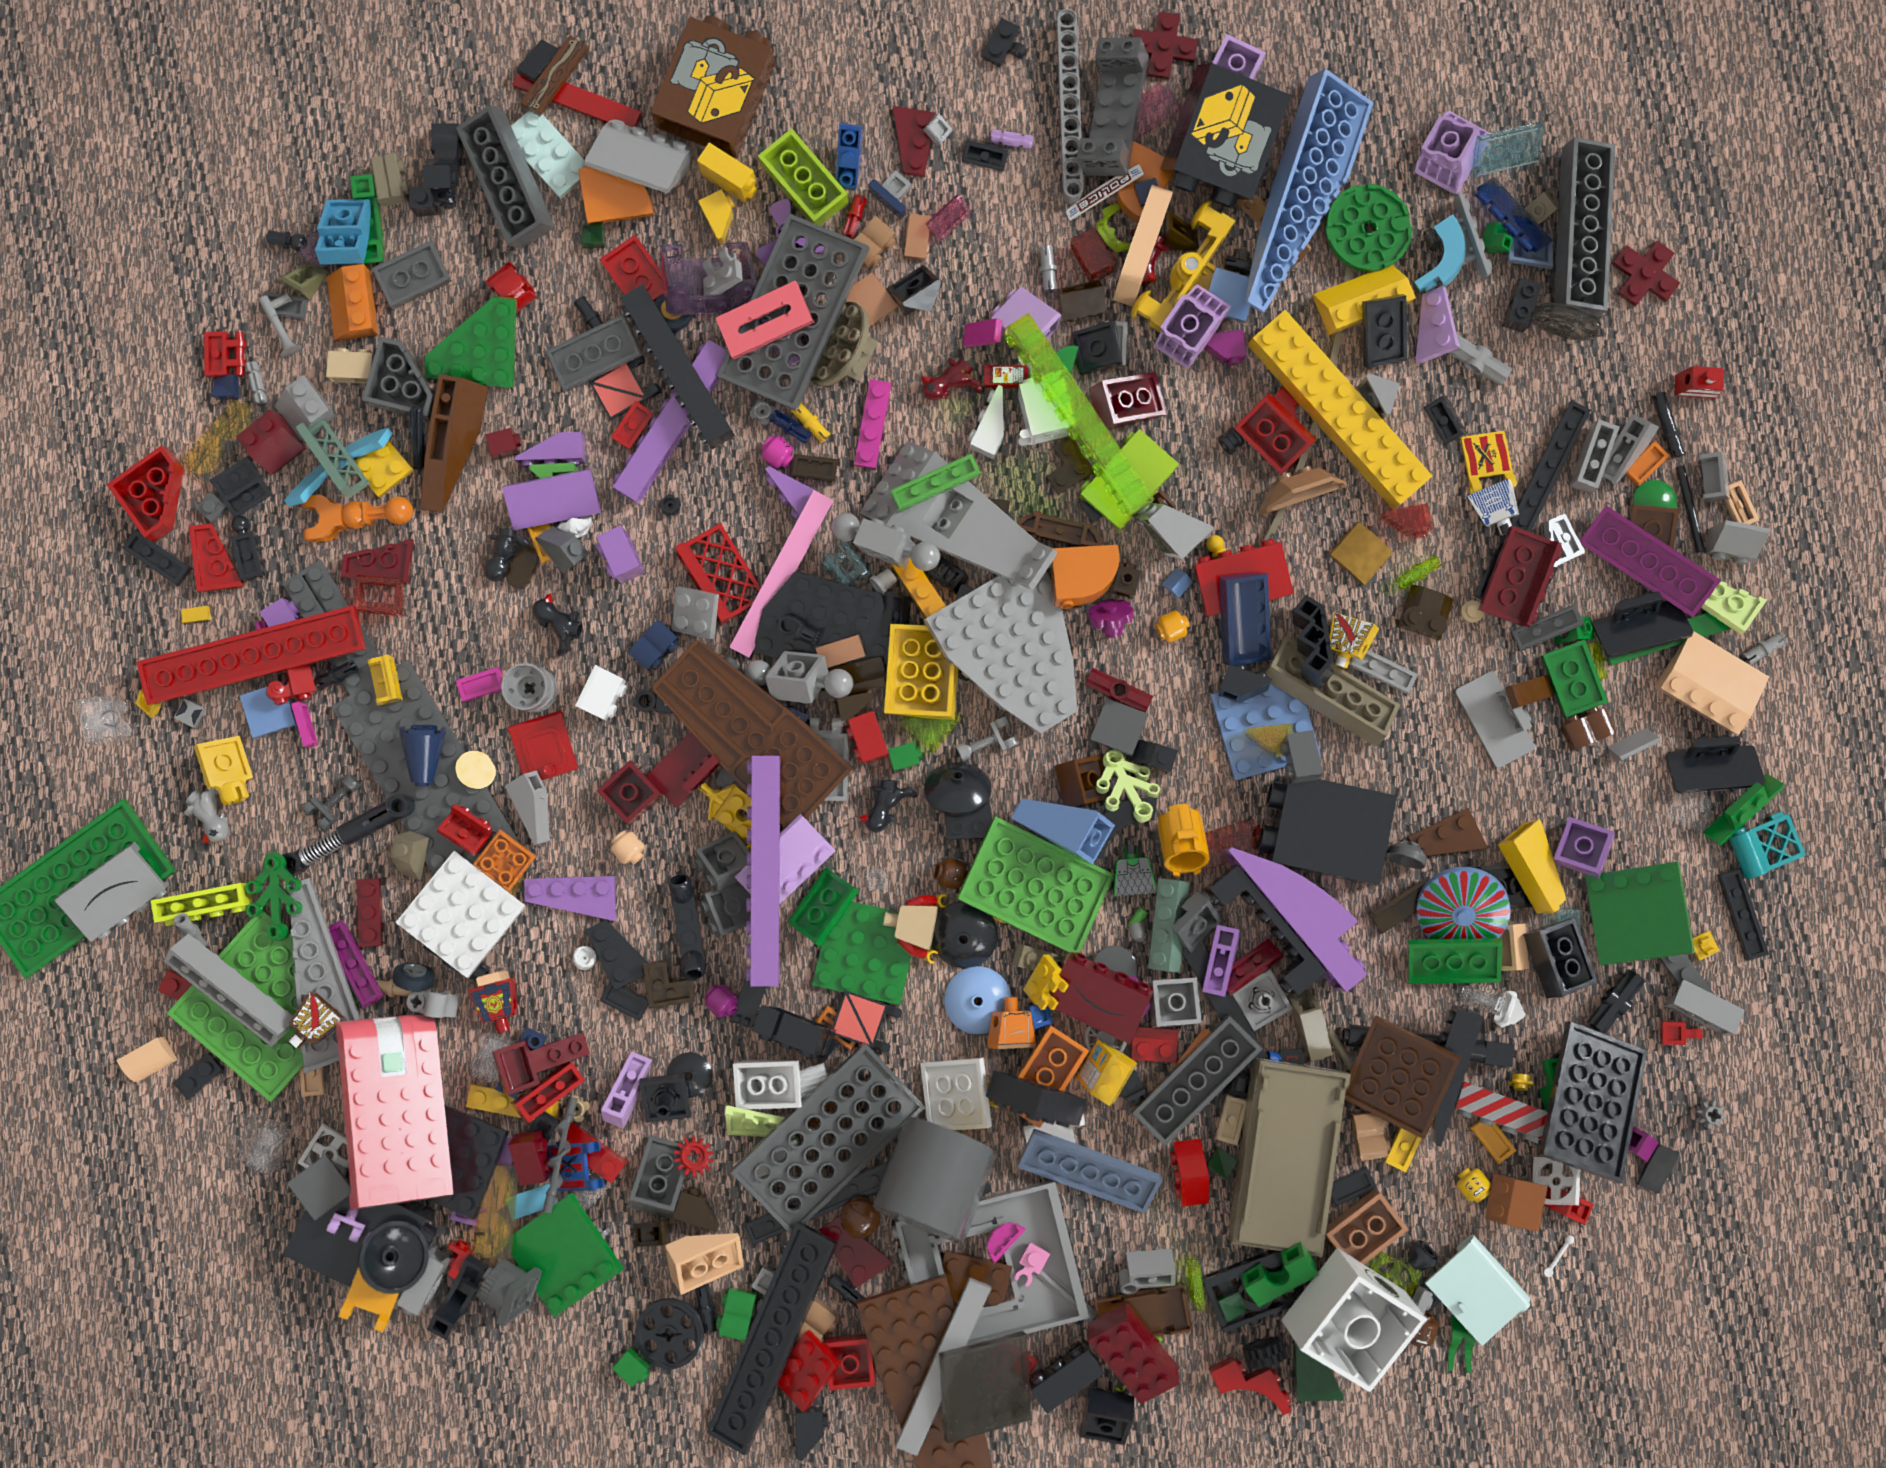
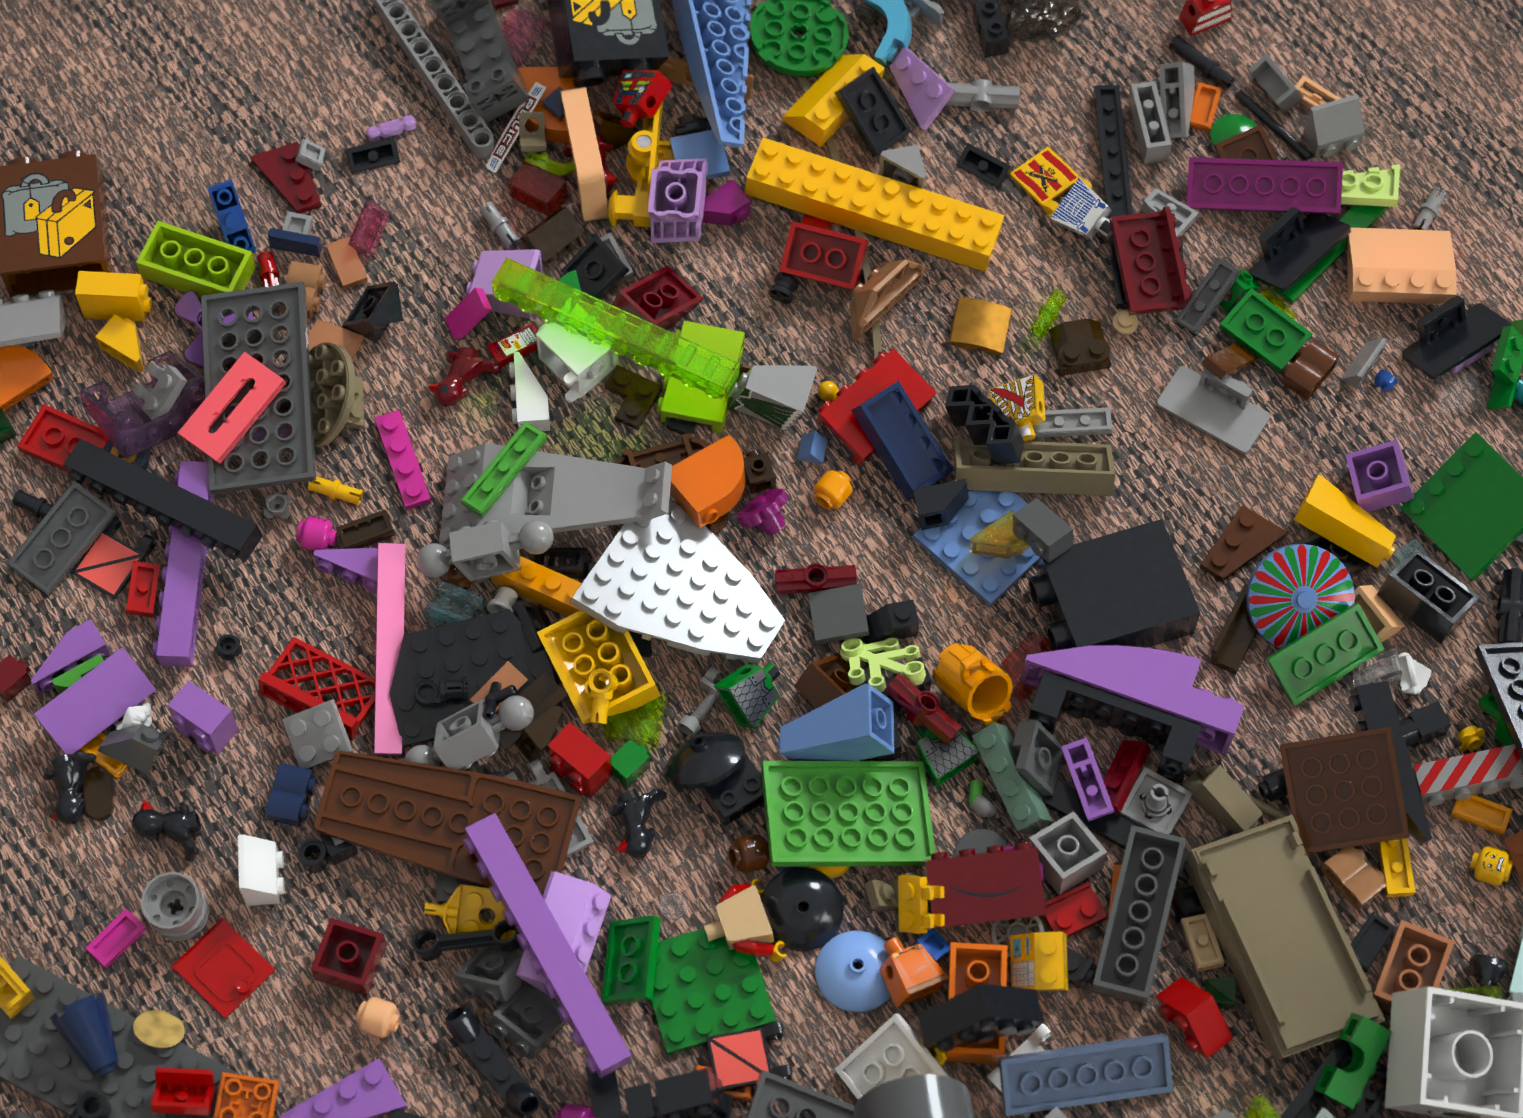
camera: 30 degrees left, 20 degrees down
light grey slope [505,771,550,846] -> none
dark red bracket [647,731,721,807] -> none
clear blue axle [769,409,812,443] -> none
black plate [981,18,1026,67] -> none
clear red slope [1380,503,1433,539] -> none
dark grey piece [1386,840,1427,869] -> none
none -> black piece [412,919,520,961]
none -> black piece [483,682,517,720]
none -> dark tan bracket [519,112,546,153]
none -> yellow pin [588,668,618,724]
none -> red torso [613,70,673,128]
none -> torso [714,663,780,729]
none -> dark red piece [884,673,962,745]
none -> blue hinge [1374,369,1398,392]

